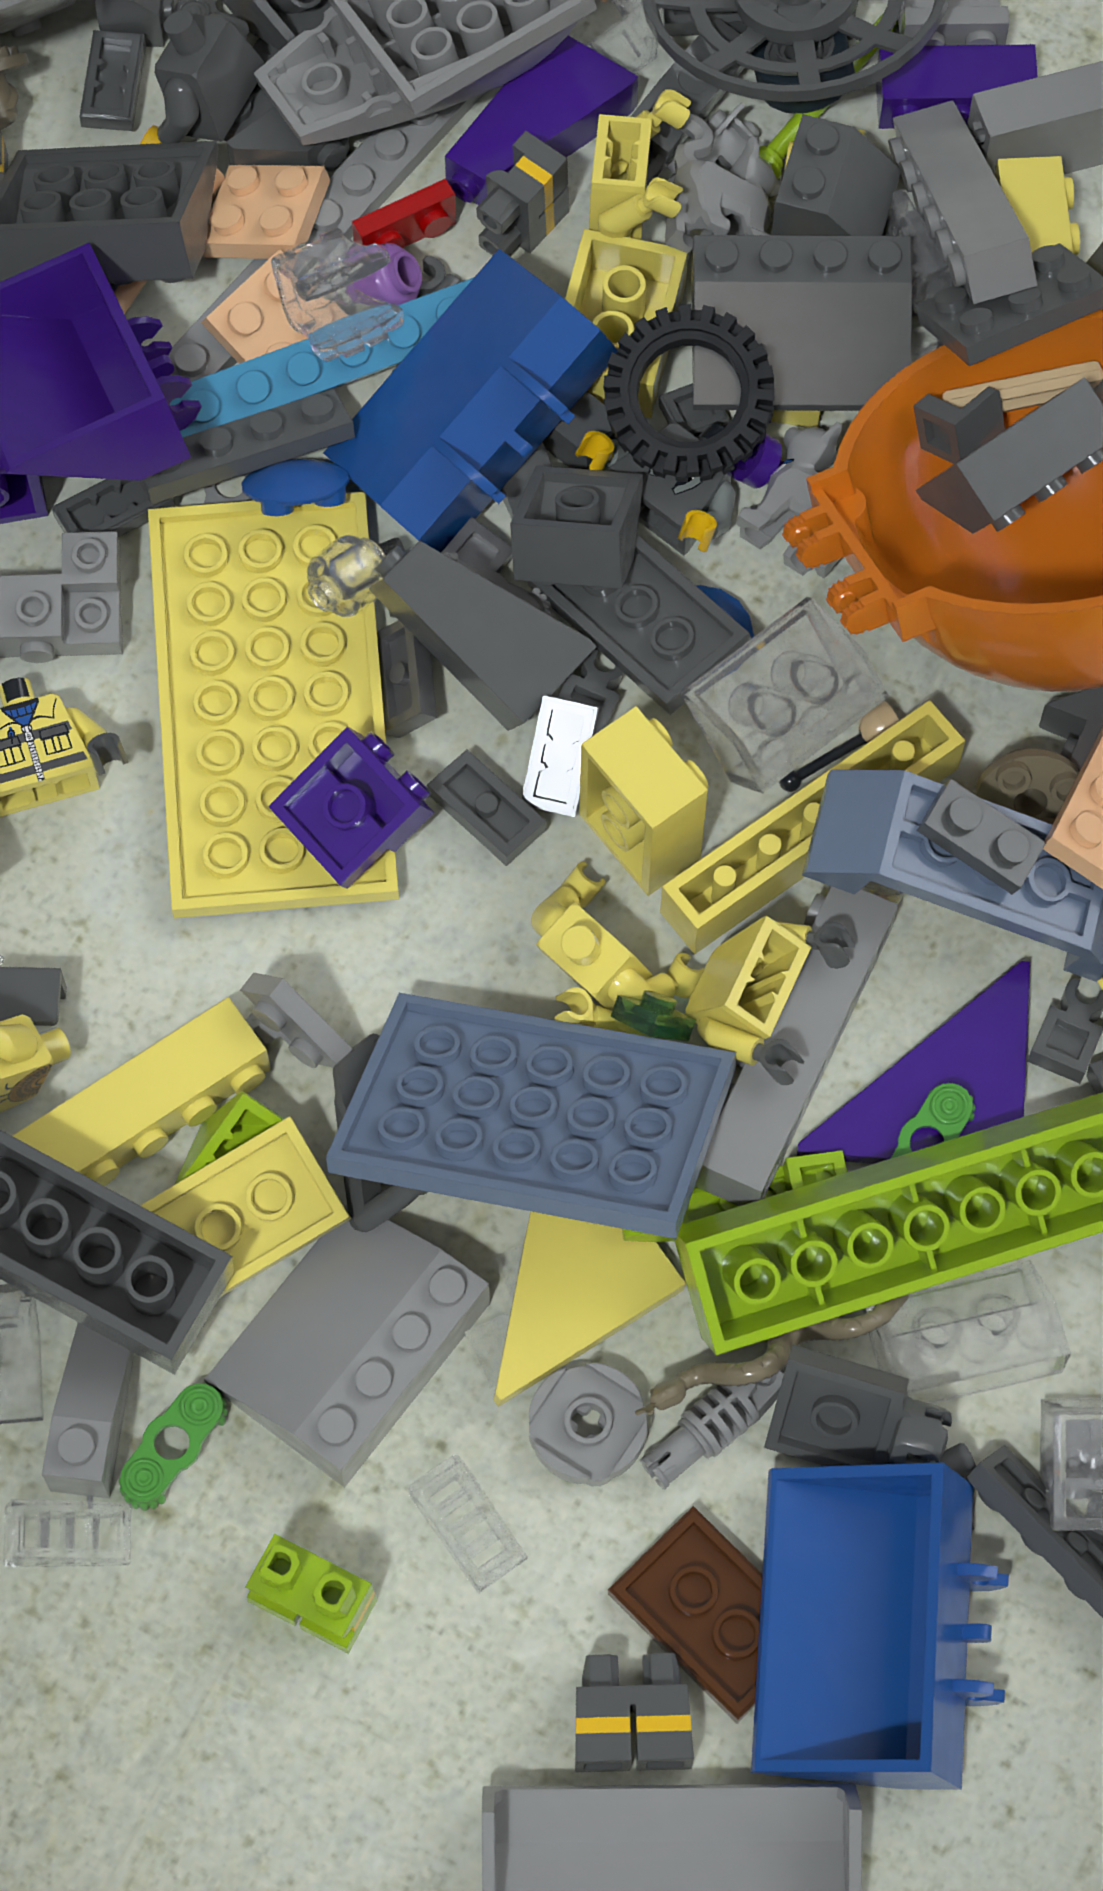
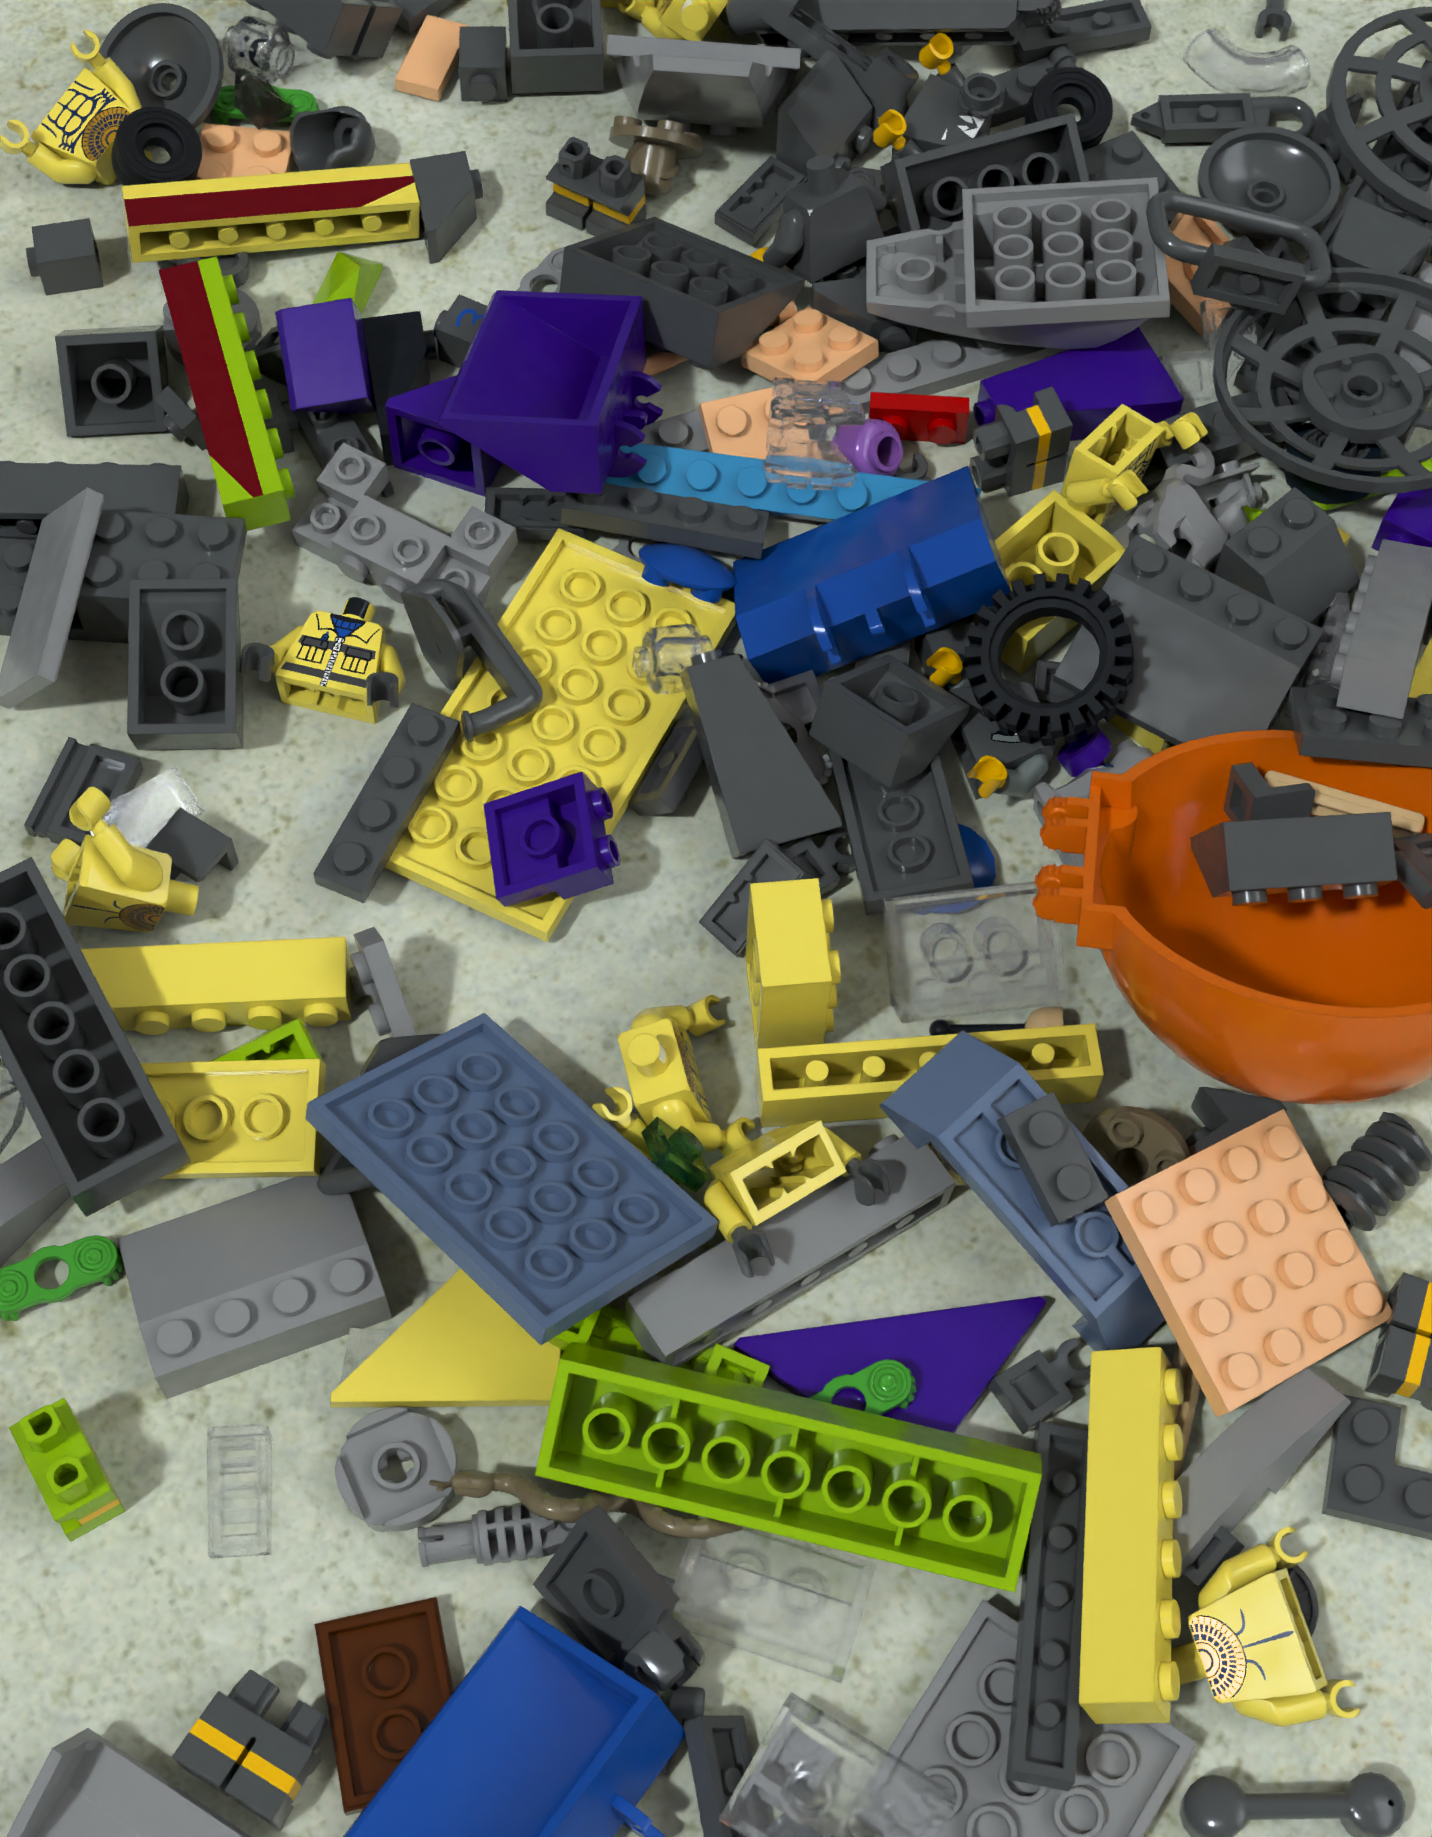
camera: 30 degrees right, 5 degrees down
dark grey plate [427,749,546,866] -> none
none -> dark grey plate [313,703,461,903]
none -> dark grey piece [401,579,543,742]

